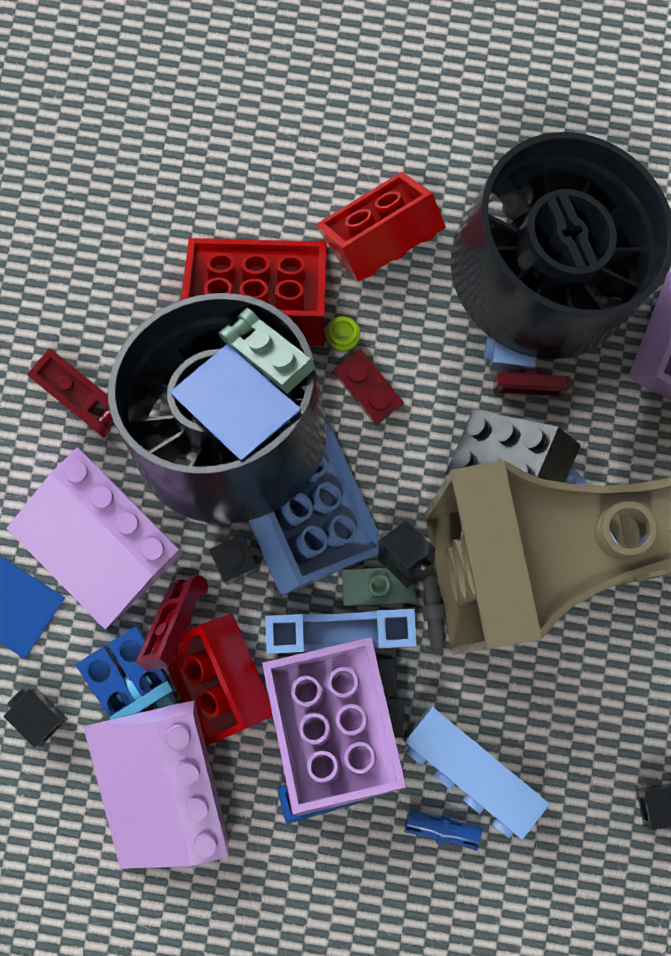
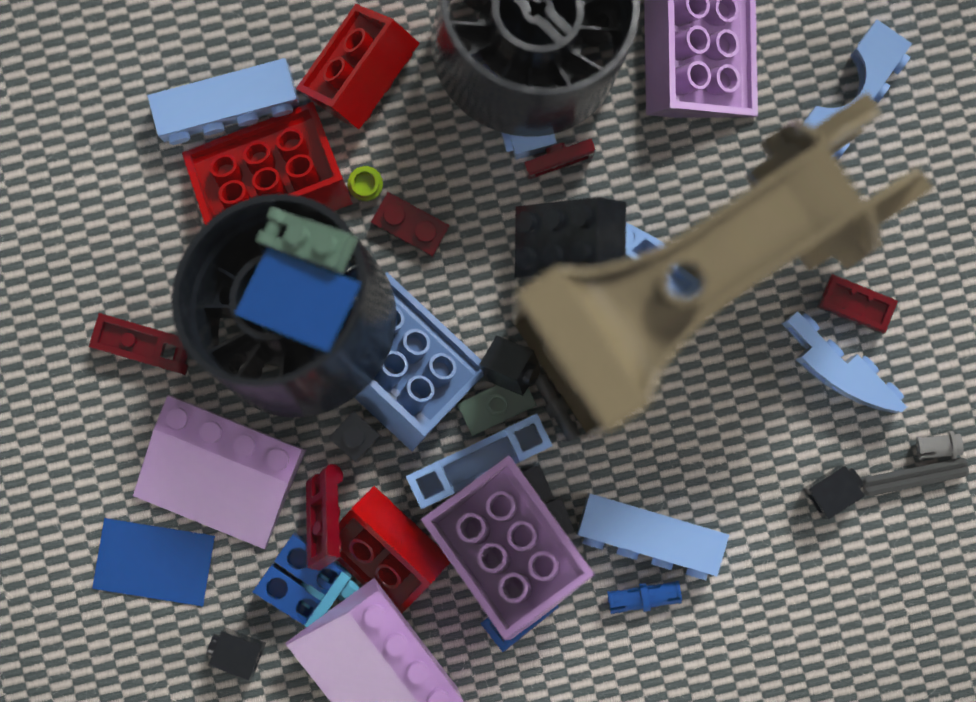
camera: 20 degrees left, 5 degrees up
none -> light blue brick [147,58,300,145]

